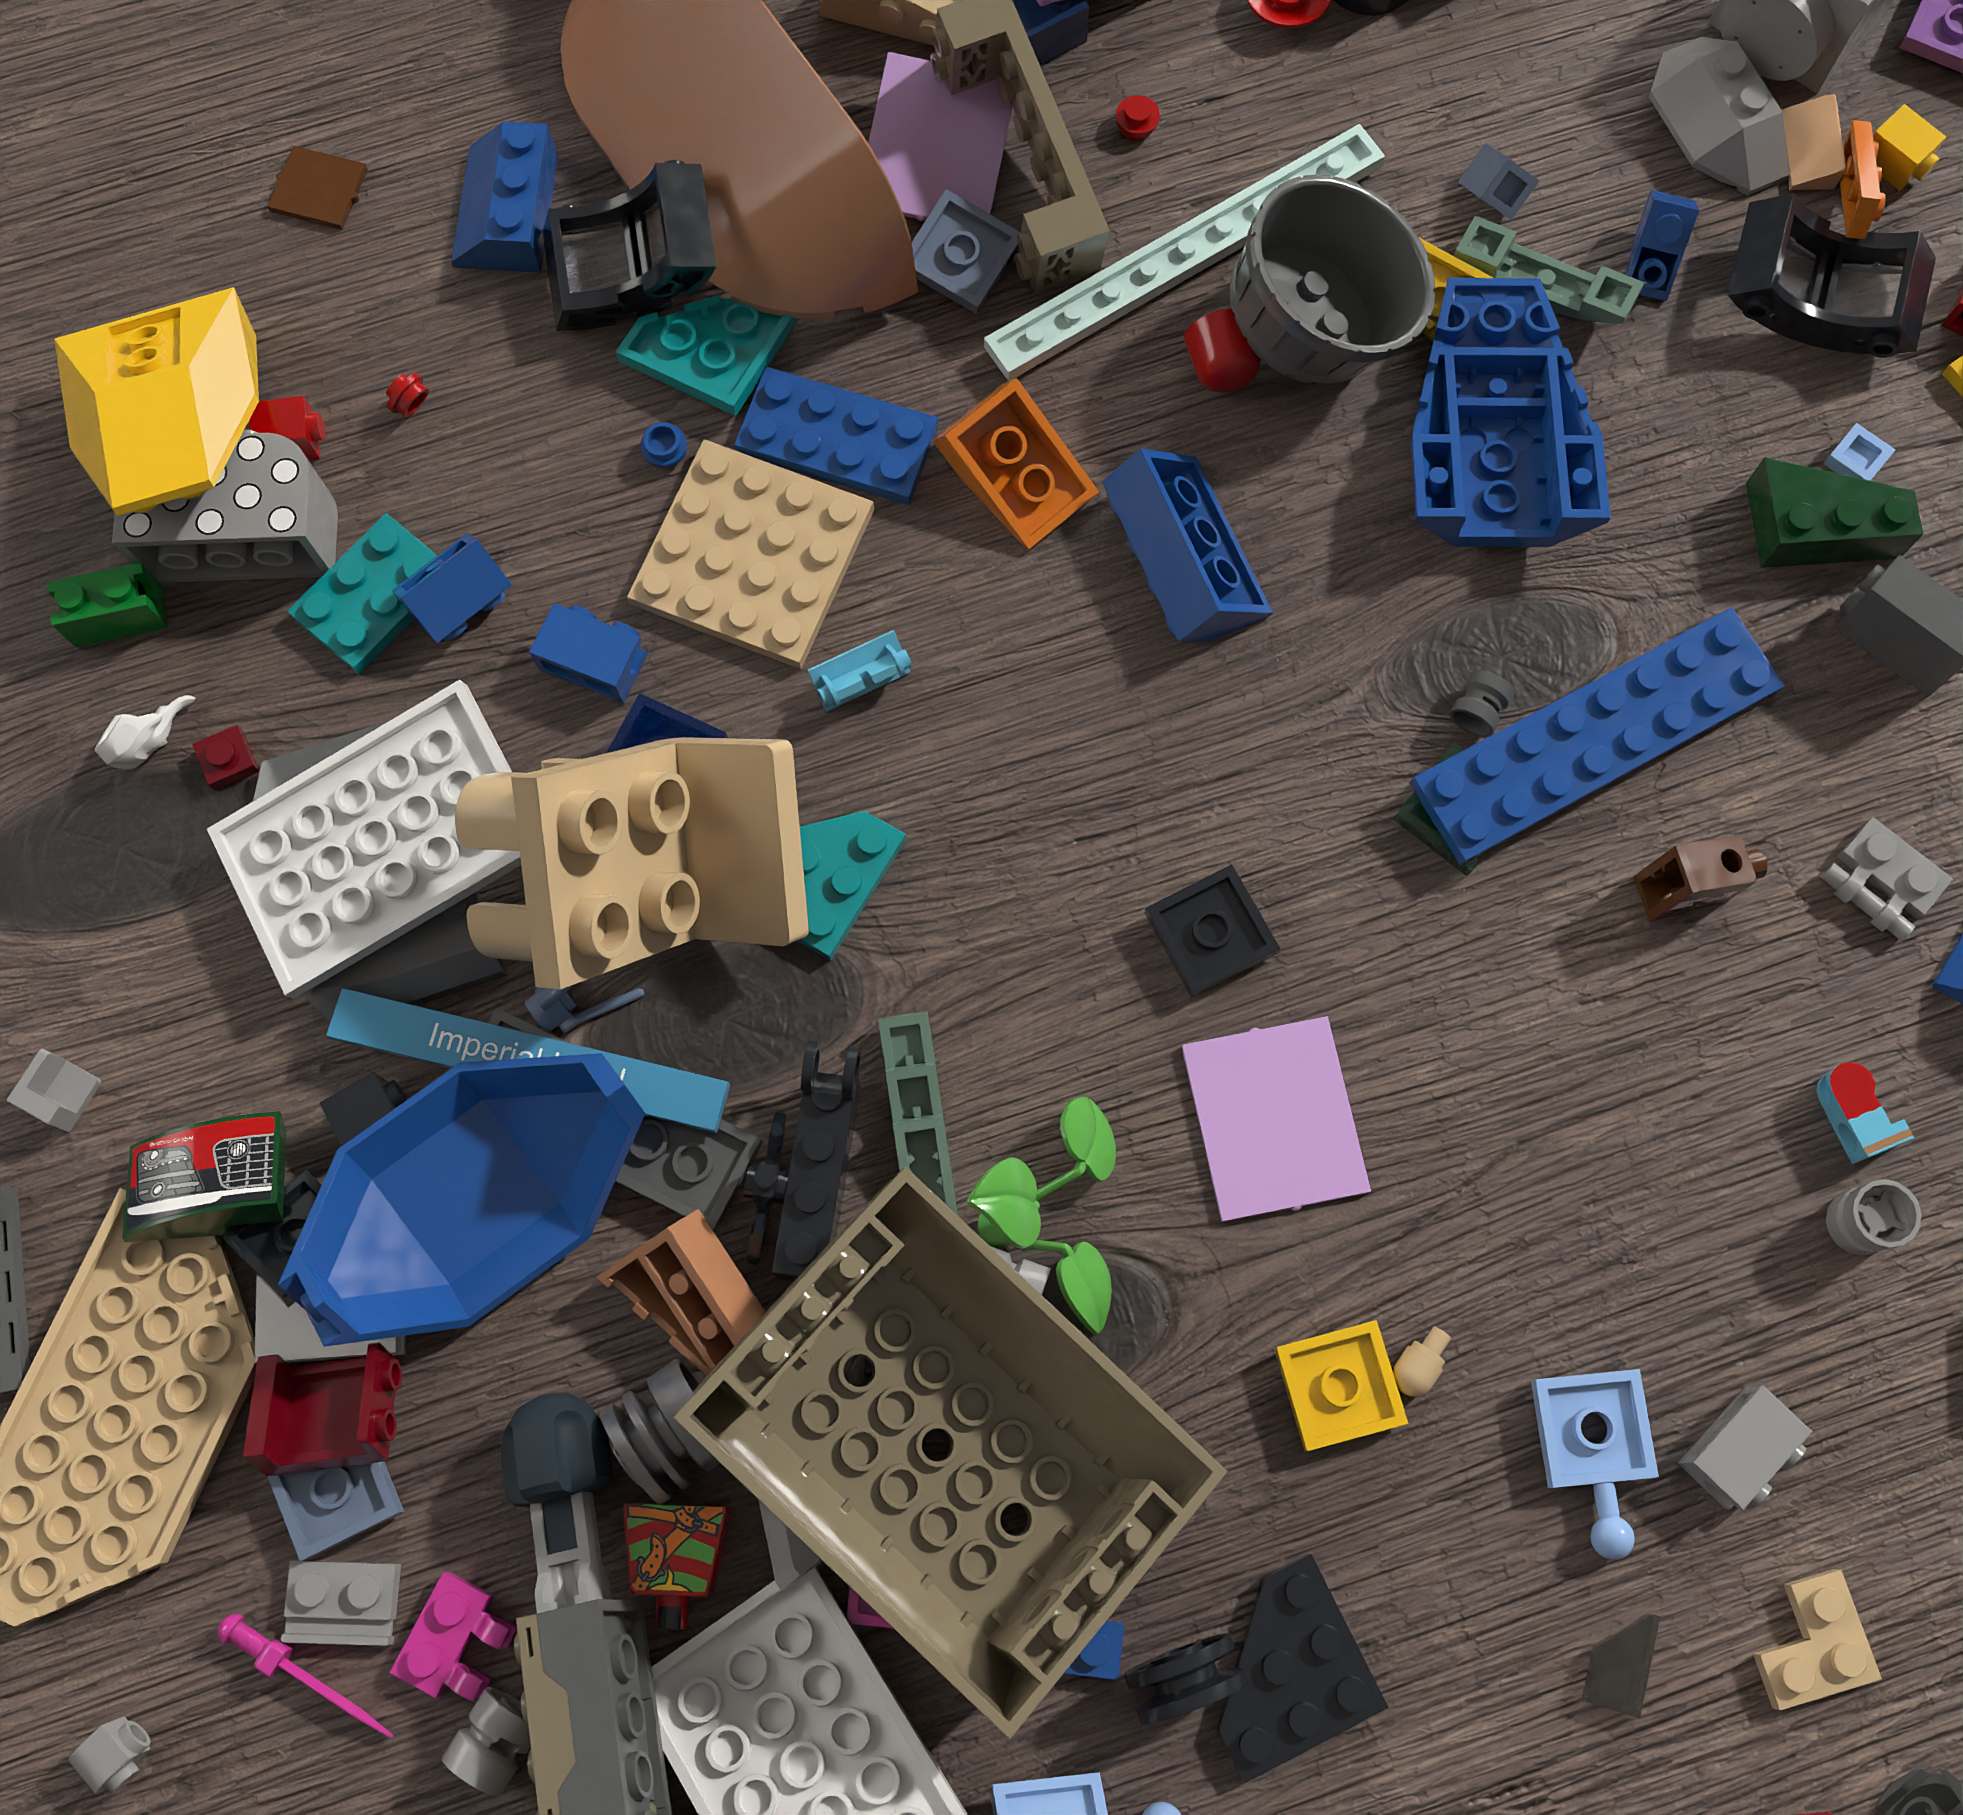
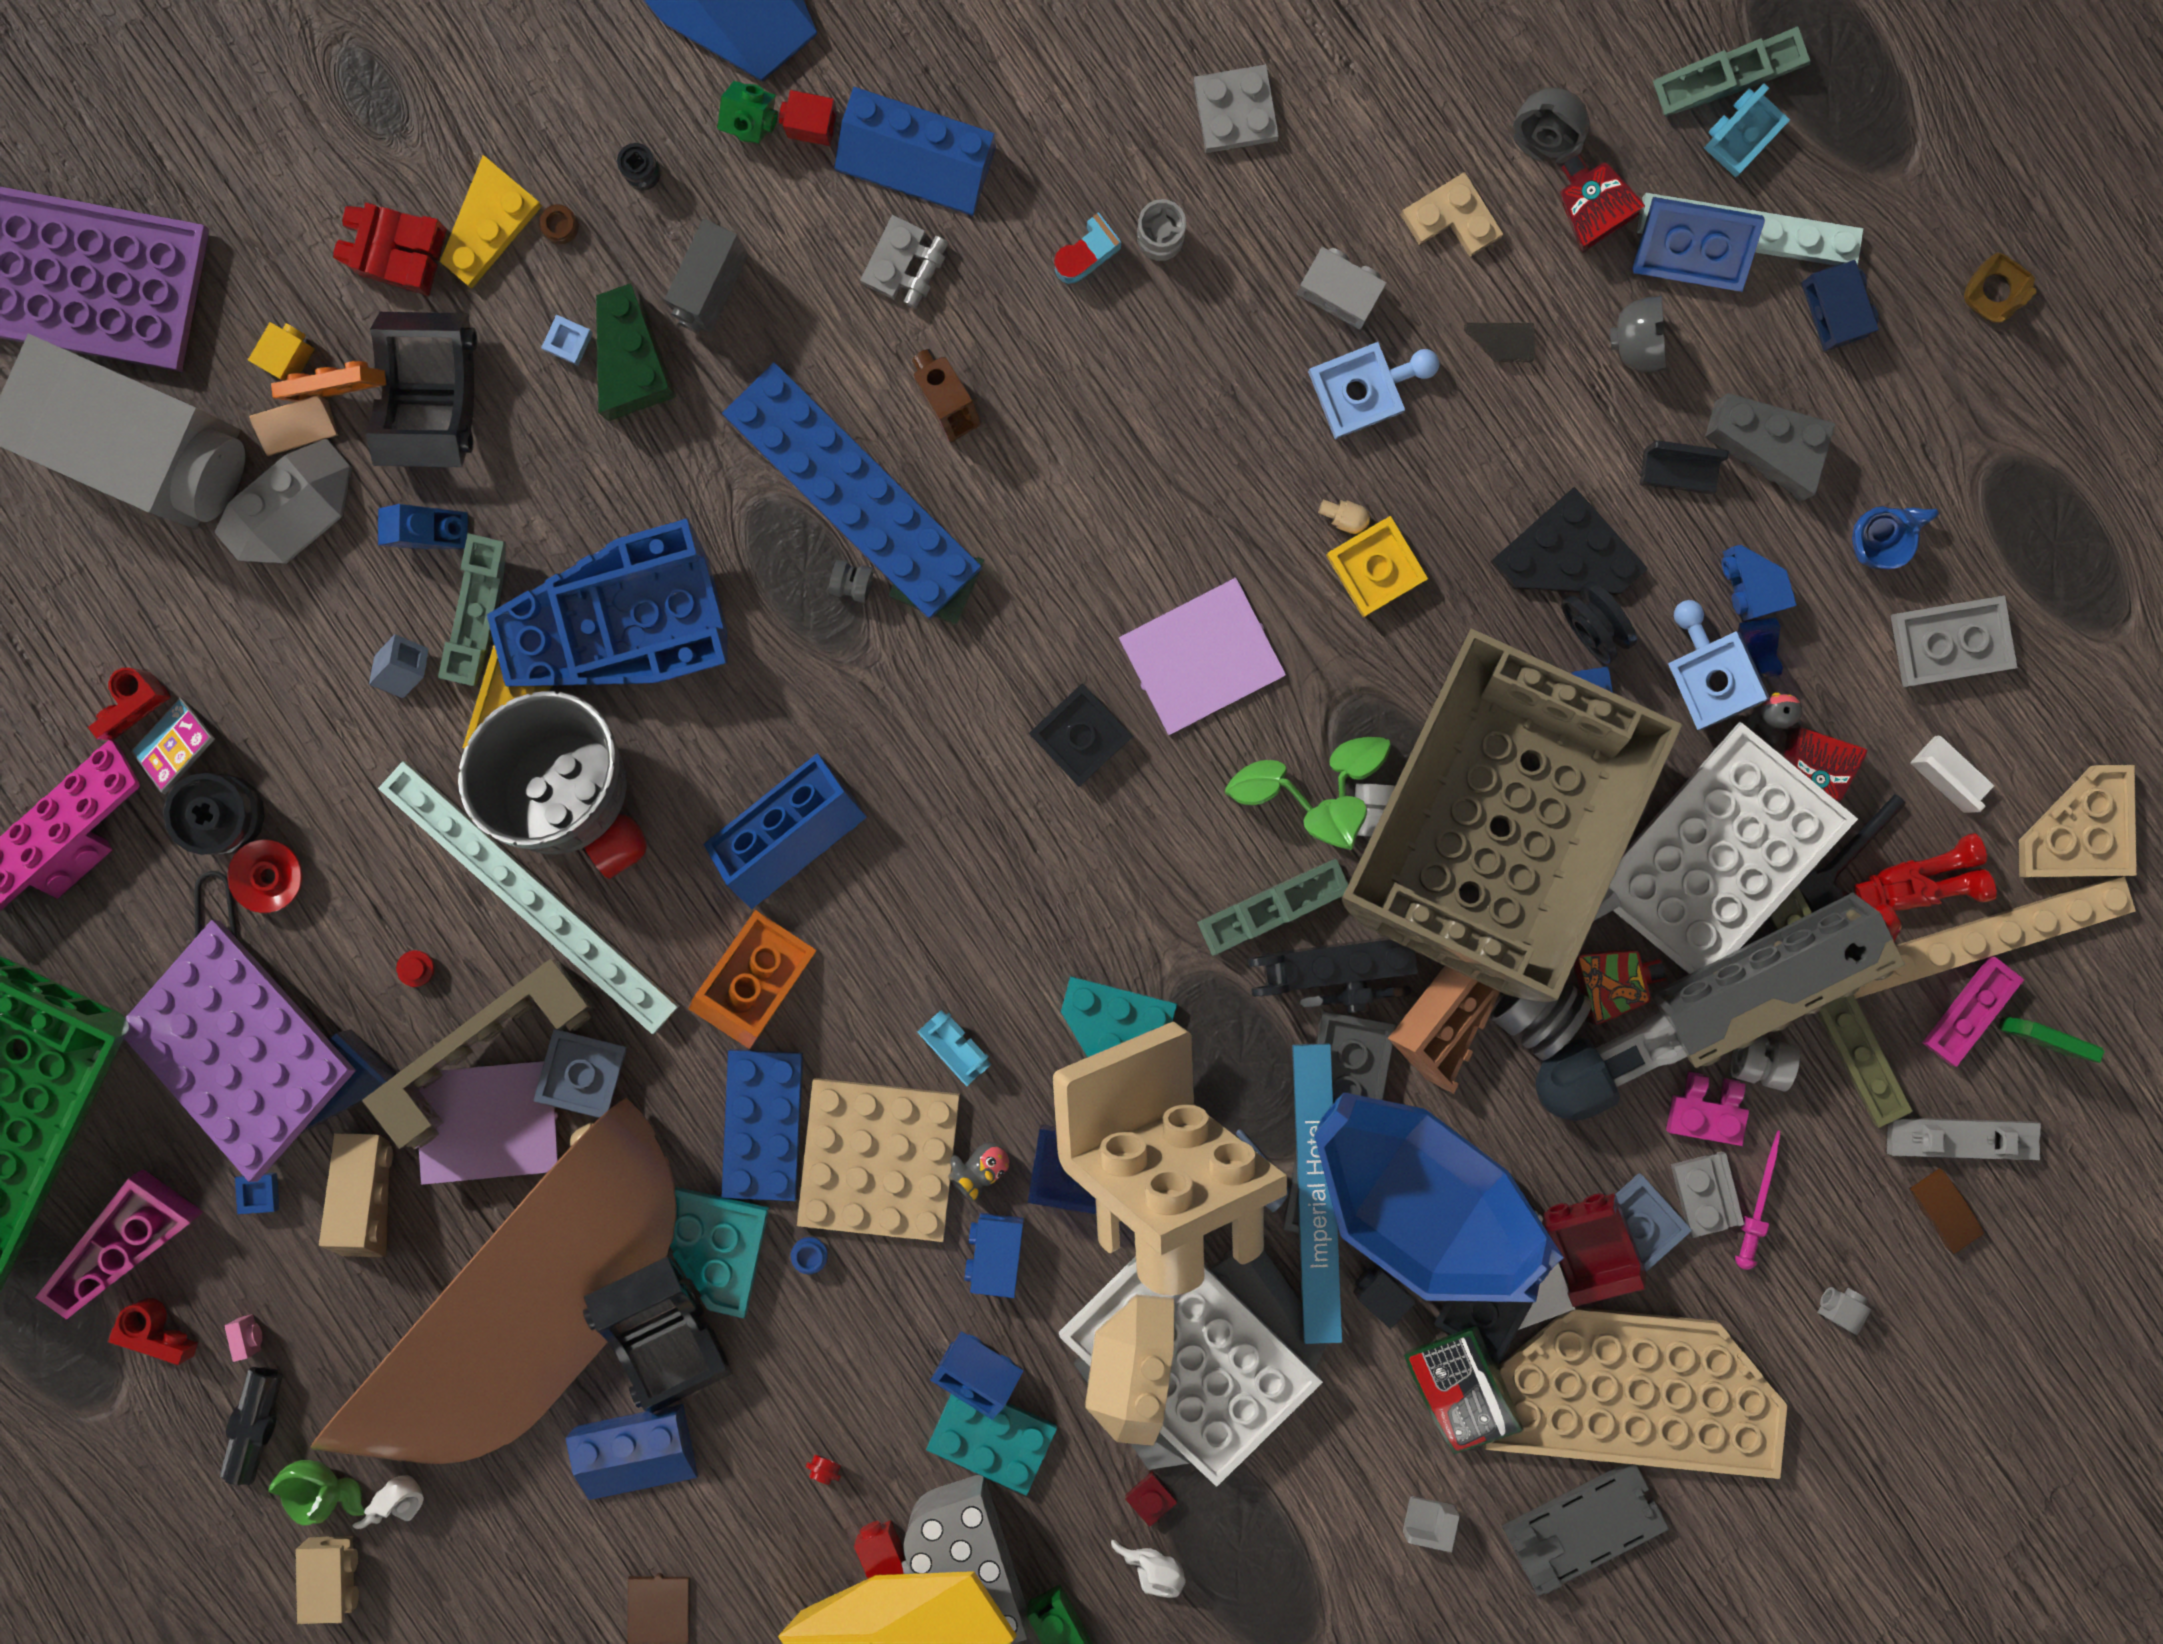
camera: 110 degrees left, 15 degrees up
none -> animal [948,1142,1010,1202]
none -> tan wedge [1085,1294,1174,1446]

